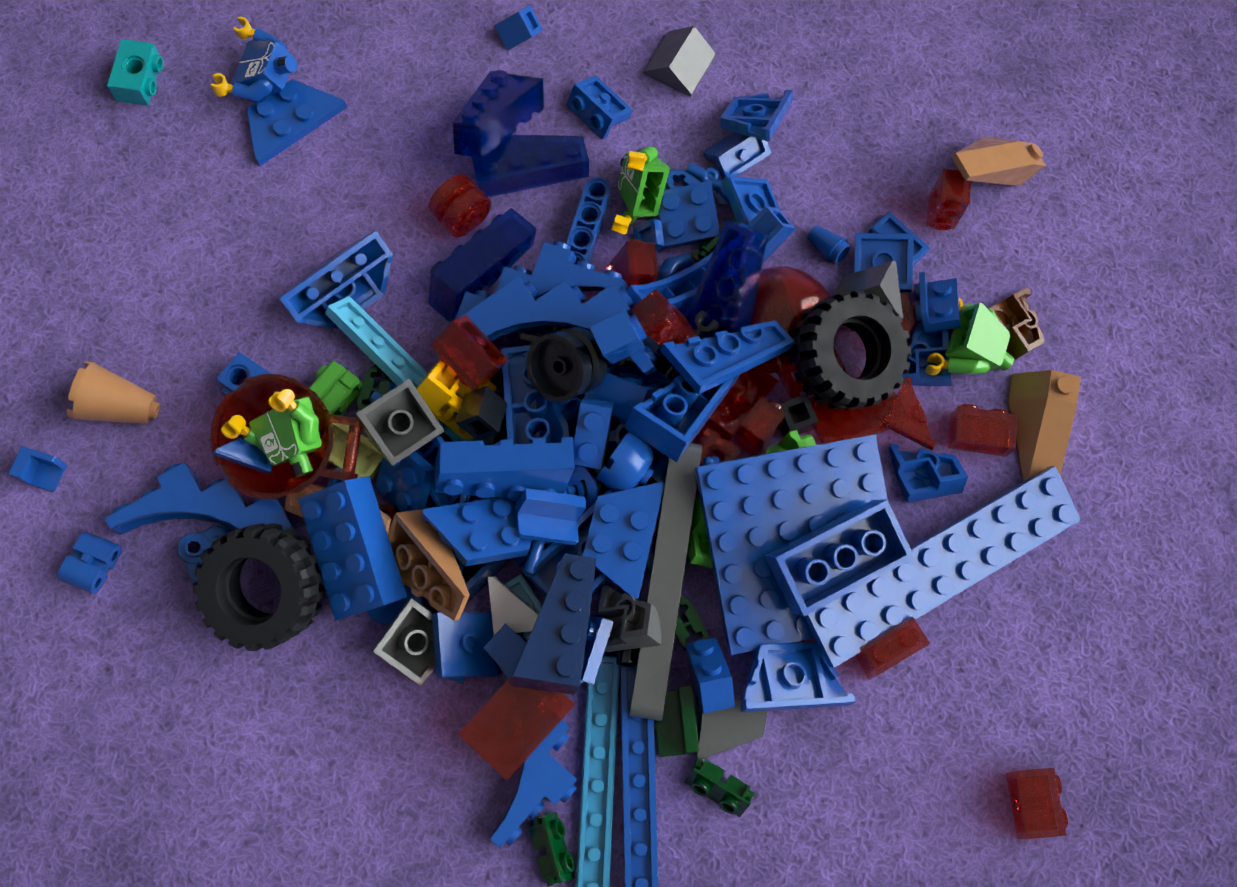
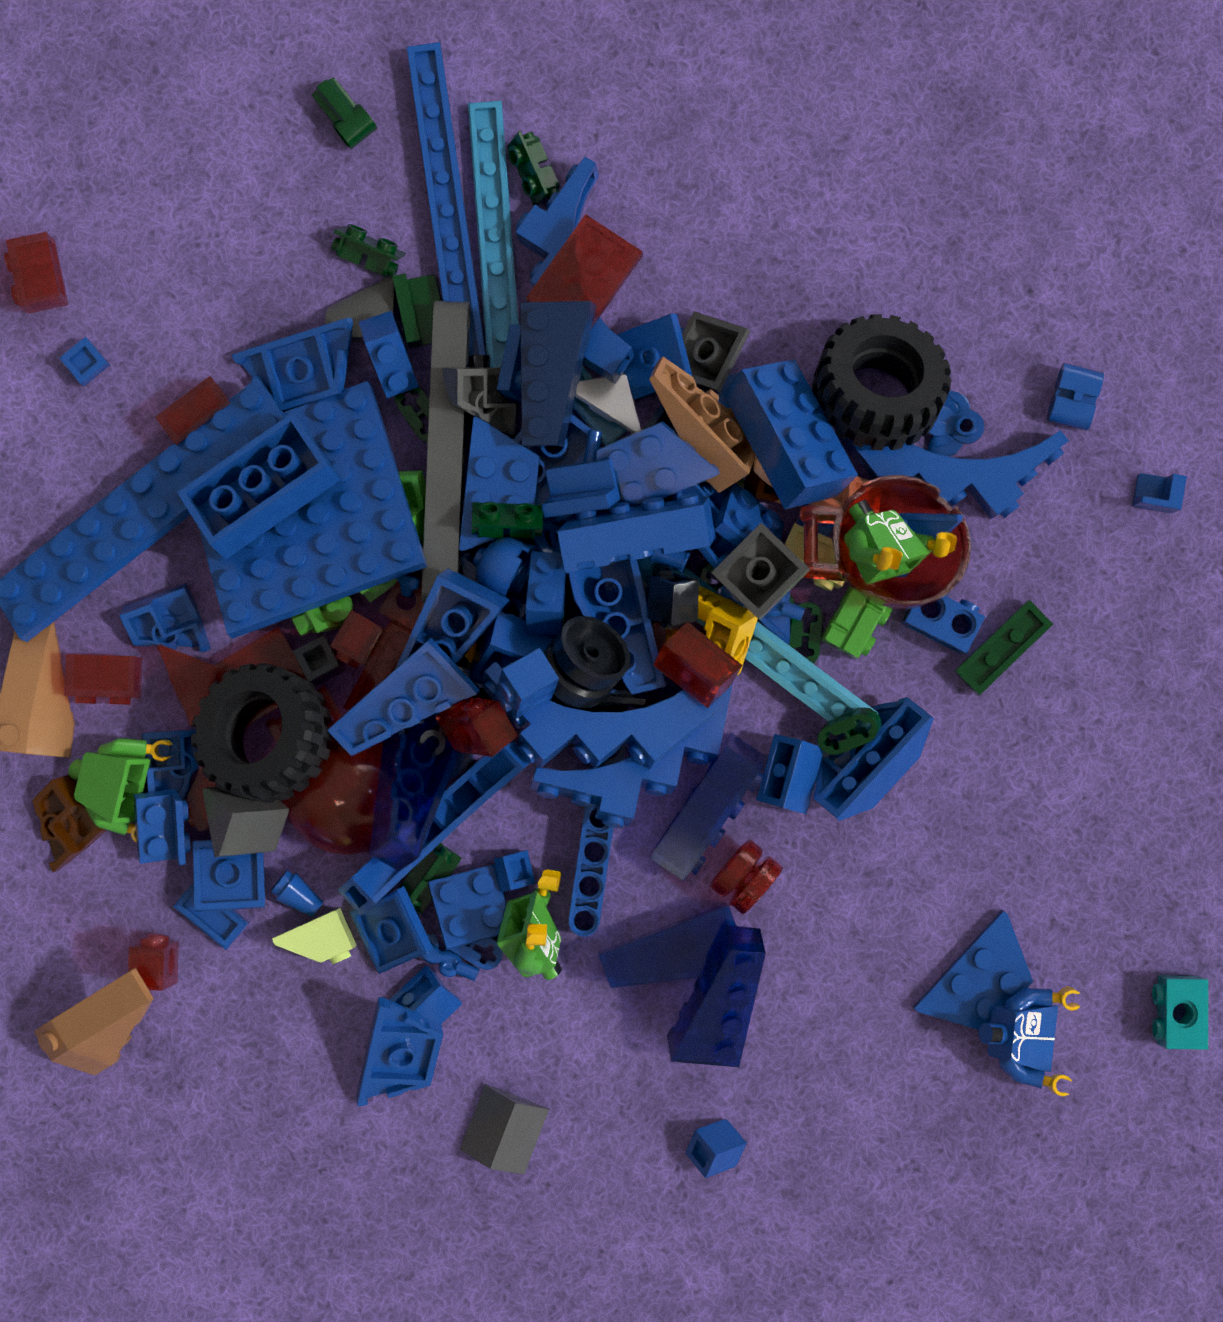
camera: 175 degrees right, 15 degrees up
medium nougat cone [67,361,161,424] -> none
blue bracket [566,75,633,139] -> none
clear red brick [607,239,658,289] -> none
blue arm [657,253,692,280] -> none
none -> blue plate [59,336,110,386]
none -> yellowish green slope [272,908,357,965]
none -> dark green hinge [471,502,543,540]
none -> blue brick [756,734,824,814]
none -> dark green beam [817,707,881,755]
none -> dark green plate [954,600,1053,696]

